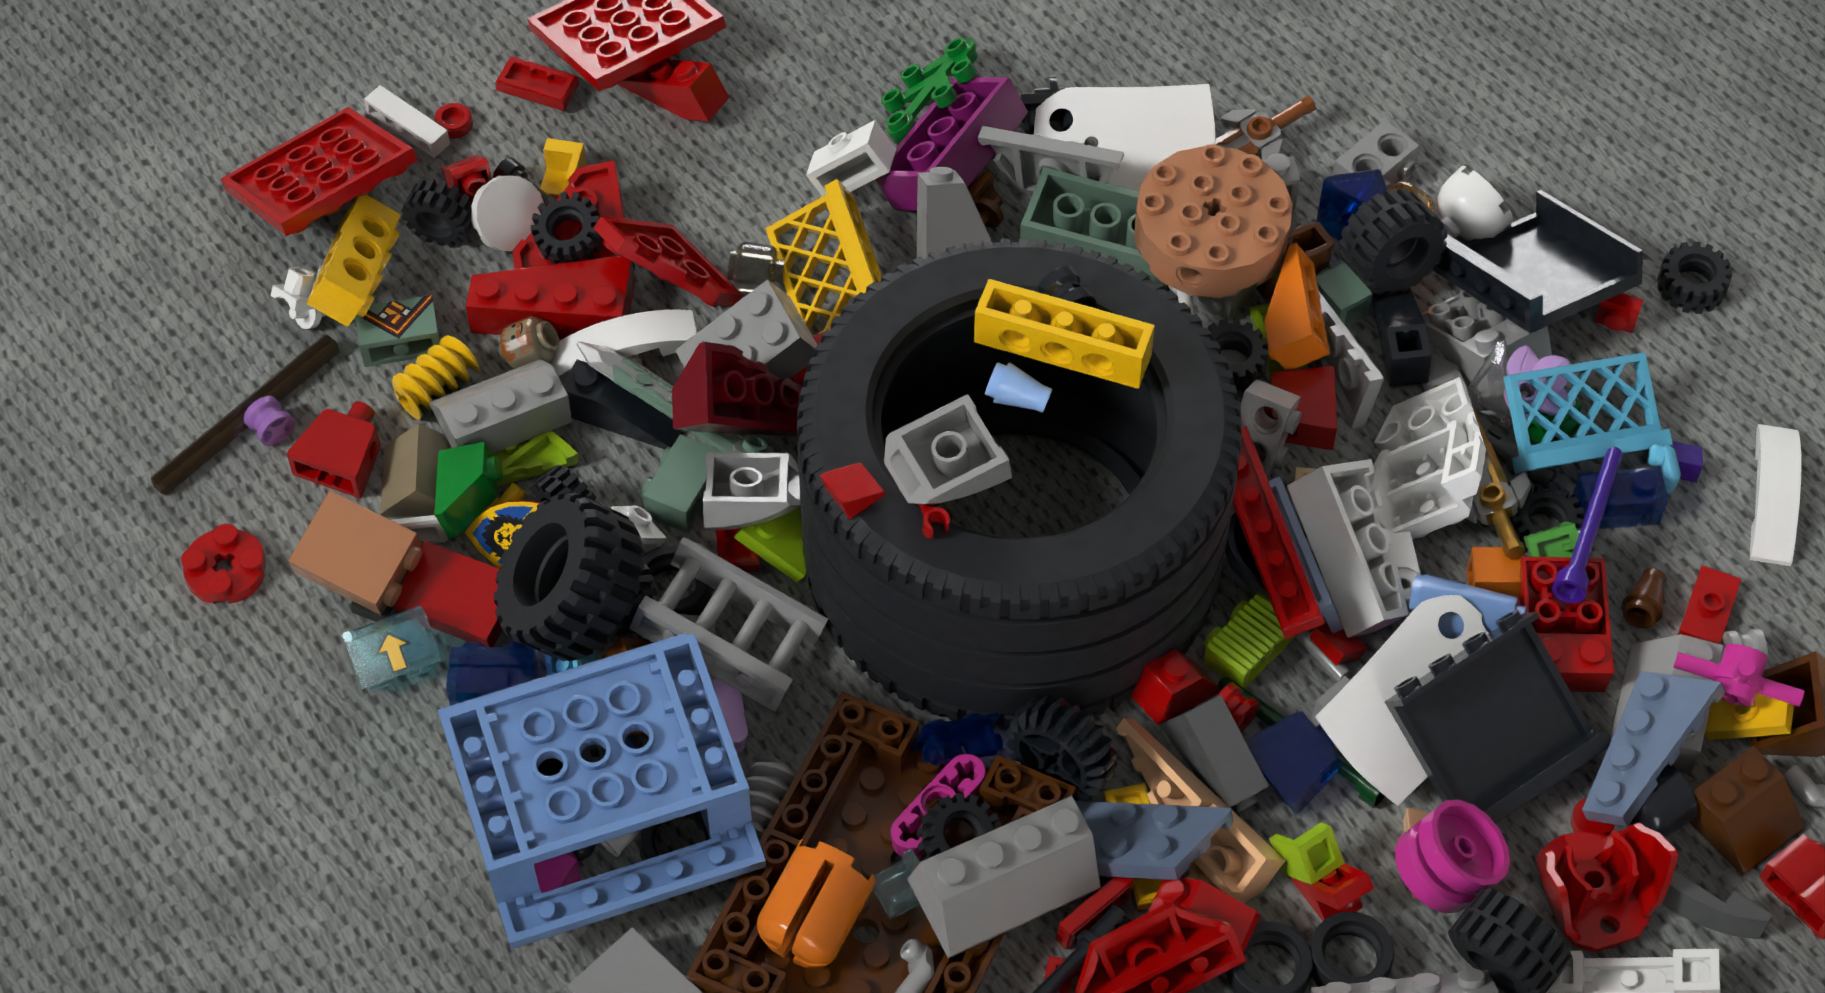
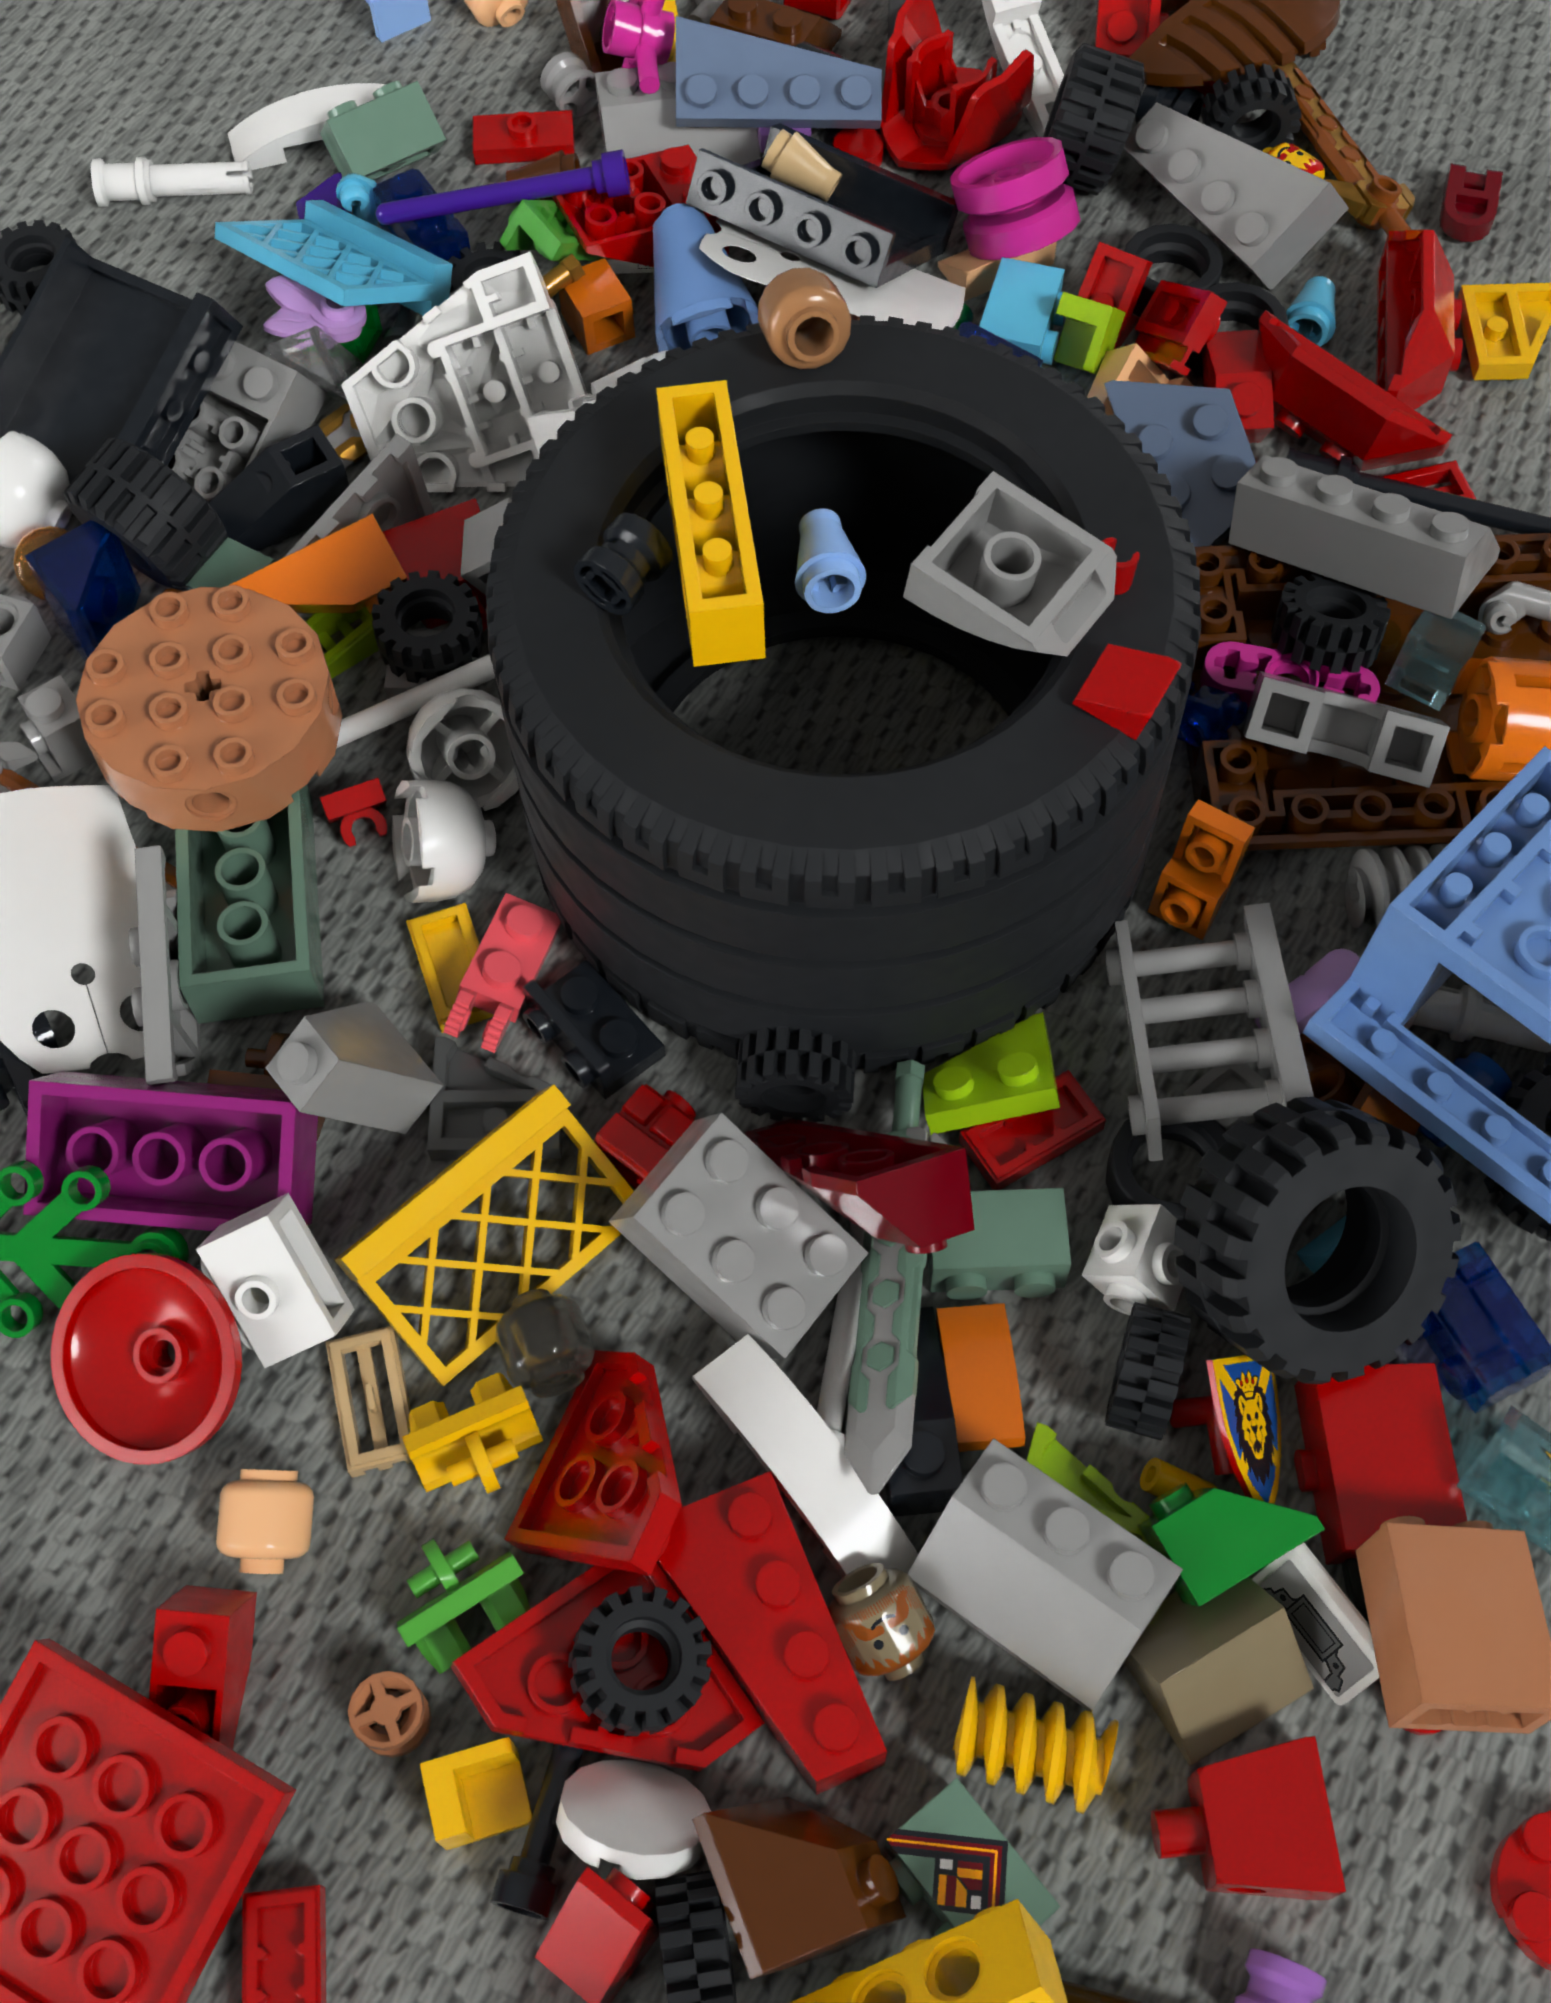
camera: 115 degrees left, 5 degrees up
light grey slope [703,452,801,531] -> none
none -> red dish [51,1253,242,1465]
none -> white pin [91,157,253,207]
none -> light nougat head [216,1469,314,1574]
none -> sand green brick [320,80,446,180]
none -> tan tile [325,1325,412,1478]
none -> nougat wheel [348,1671,432,1758]
none -> bright green hips [397,1538,530,1674]
none -> yellow hips [402,1372,544,1494]
none -> reddish brown slope [692,1796,906,1980]
none -> medium nougat head [758,268,851,370]
none -> tan cone [761,129,842,202]
none -> orange slope [936,1303,1025,1452]
none -> medium azure brick [977,257,1066,367]
none -> red plate [1125,280,1228,377]
none -> orange slope [1148,799,1255,940]
none -> light grey arch [1242,671,1450,788]

